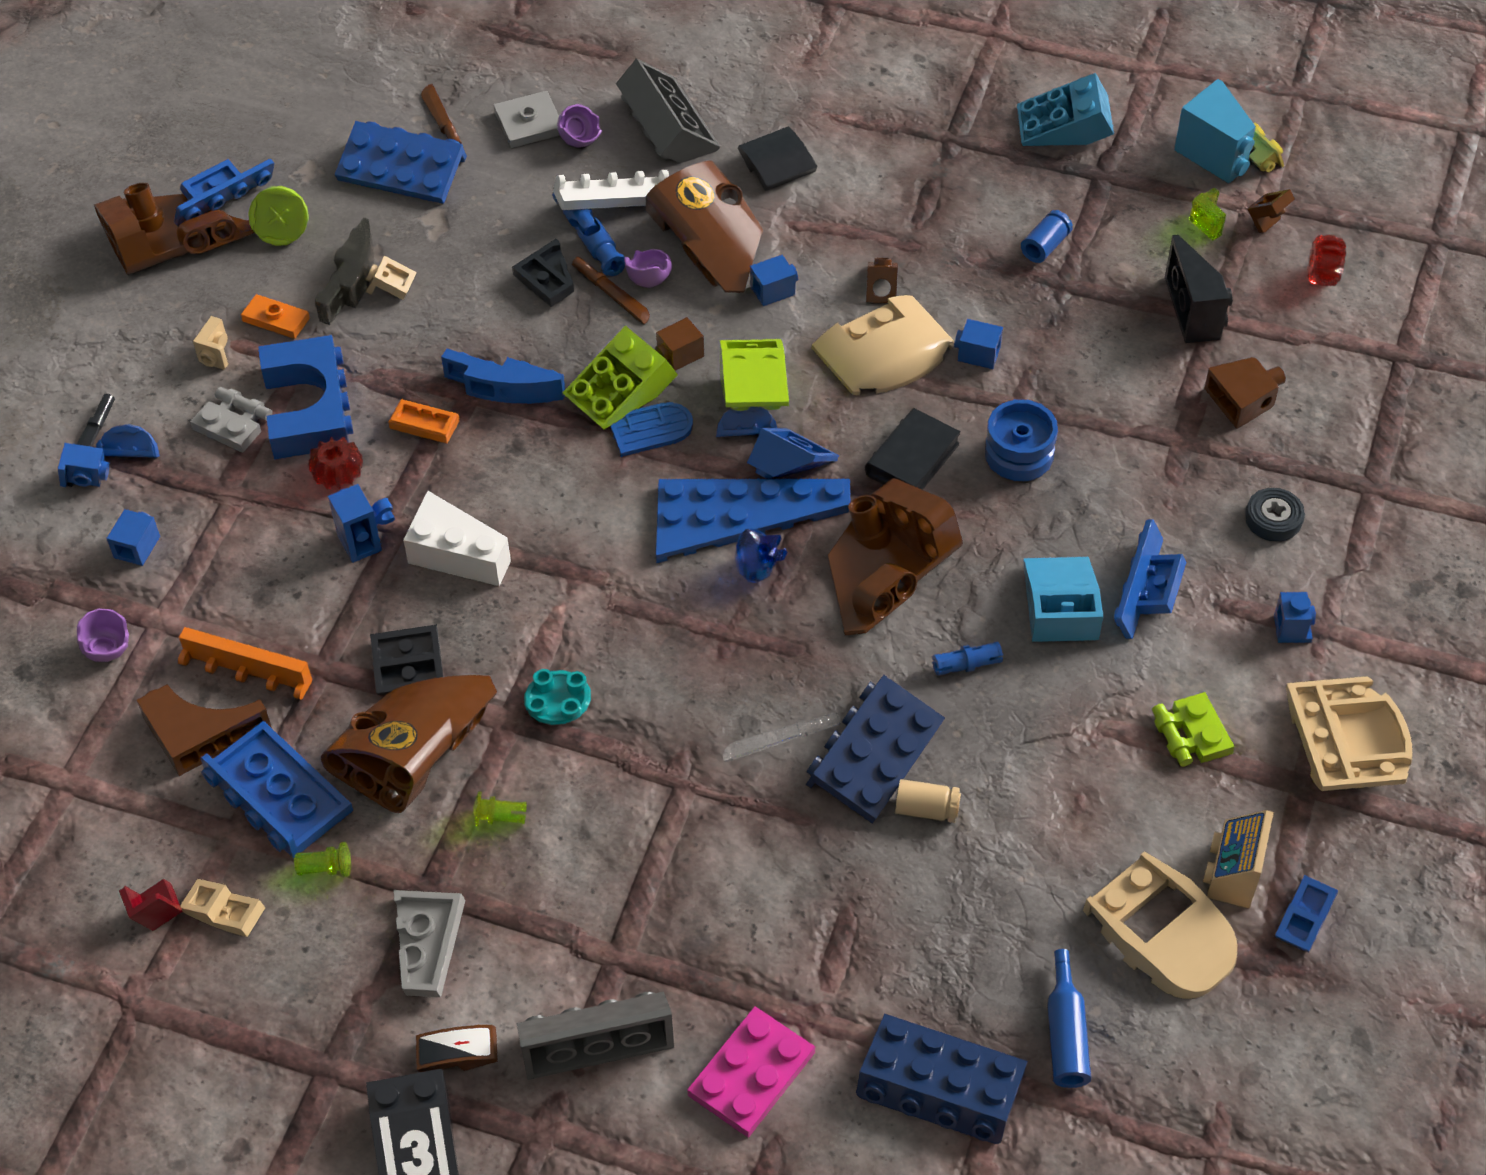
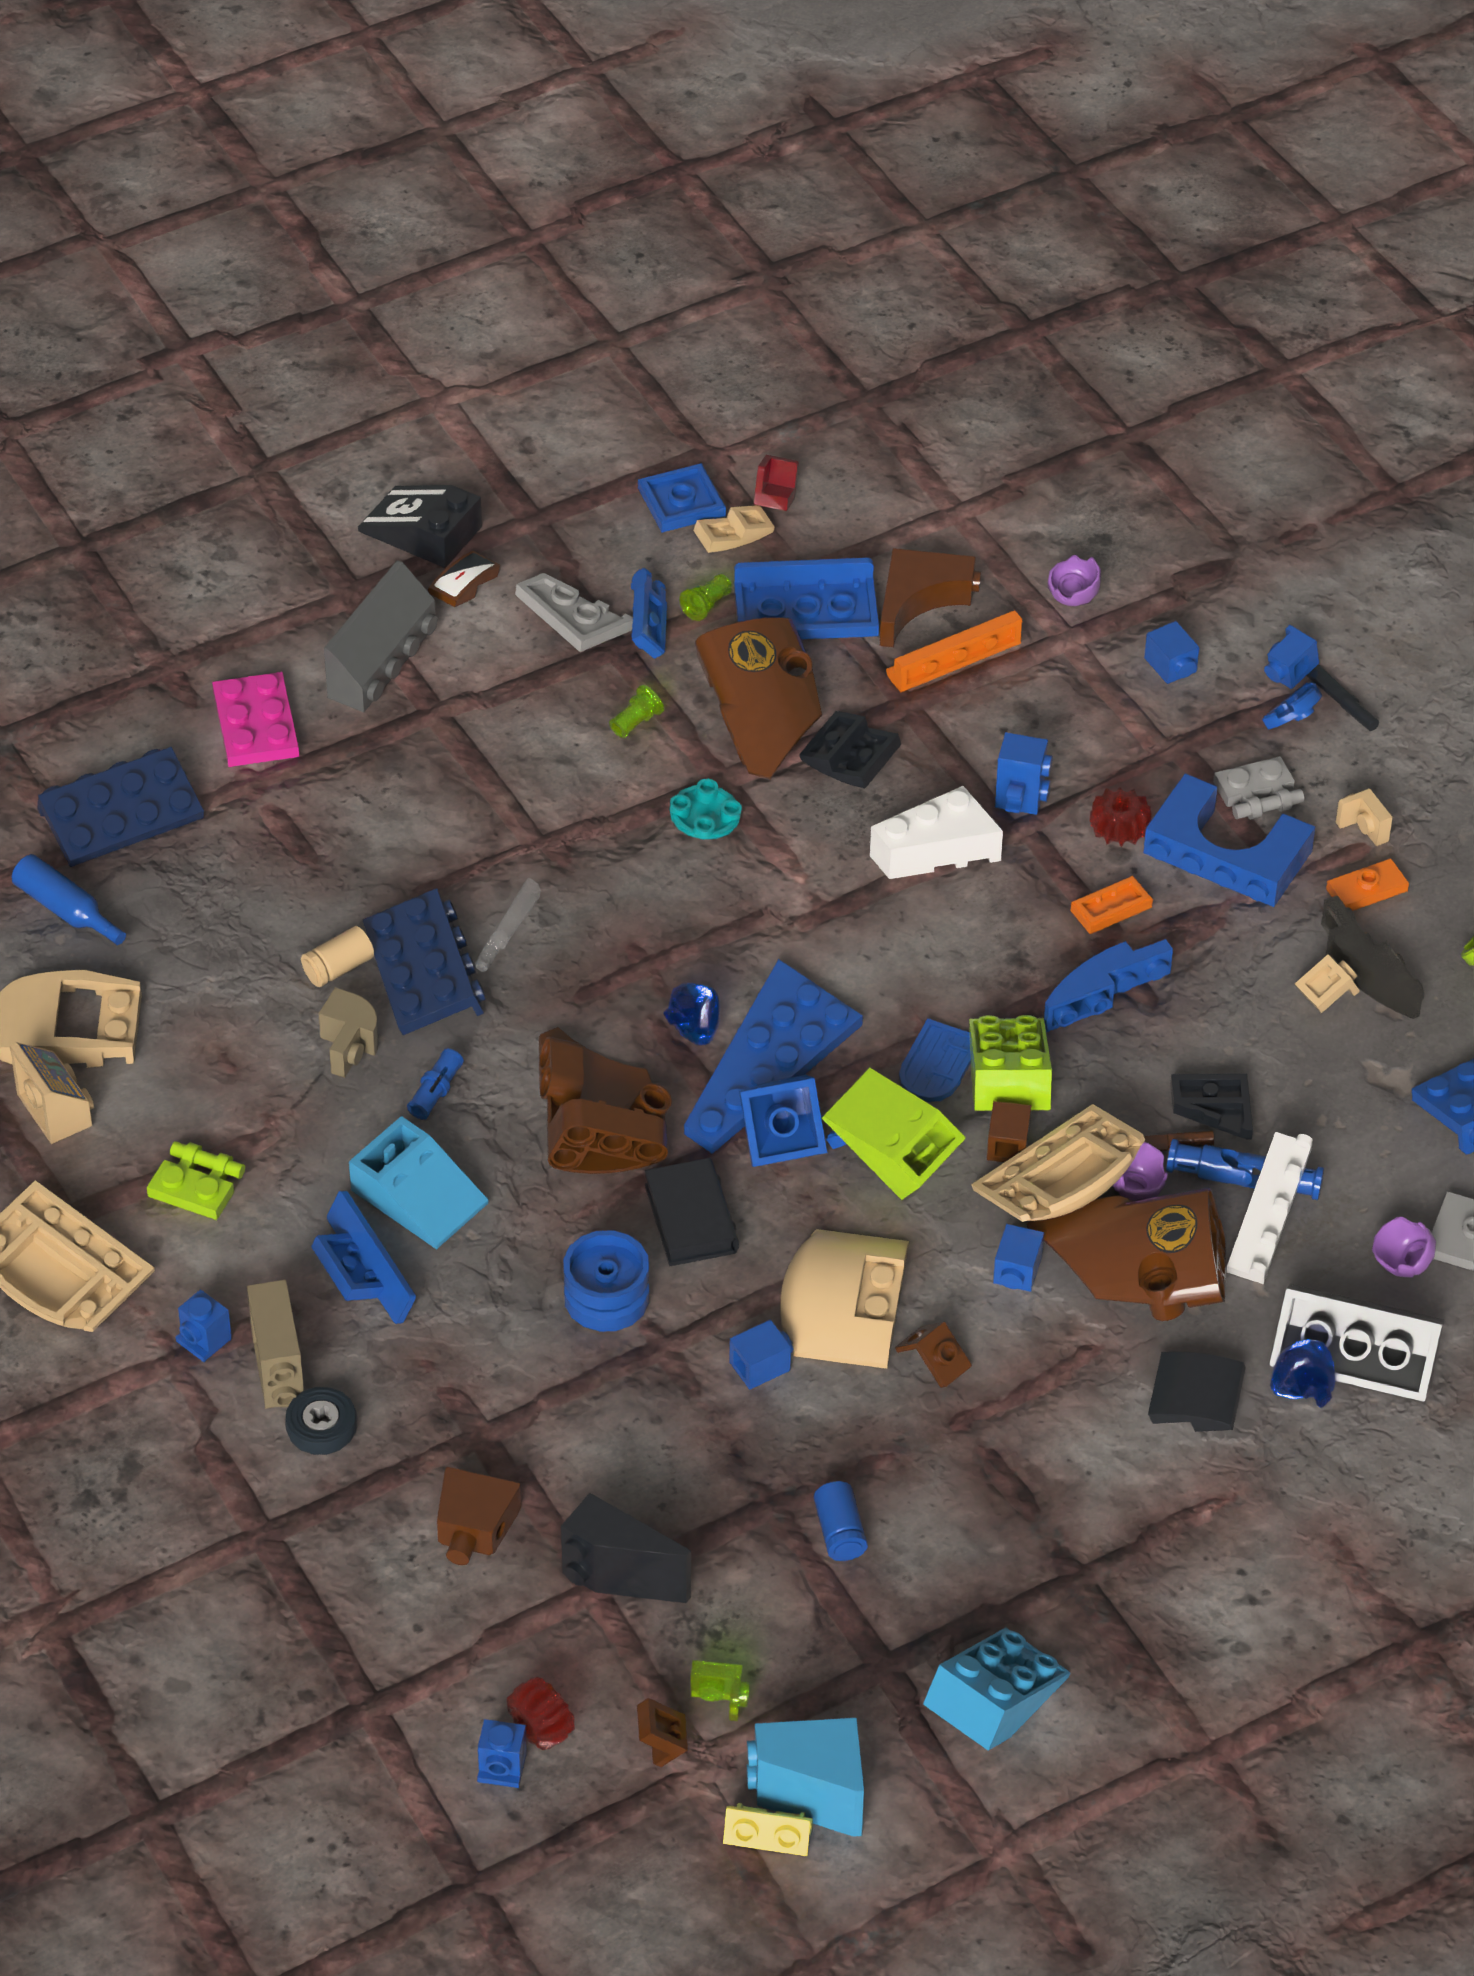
camera: 130 degrees right, 5 degrees down
none -> dark tan window [247,1280,304,1409]
none -> dark tan brick [319,988,378,1078]
none -> blue brick [477,1719,527,1788]
none -> blue hinge [631,568,667,659]
none -> blue plate [638,463,726,532]
none -> tan slope [971,1104,1145,1222]
none -> clear blue piece [1270,1340,1335,1408]

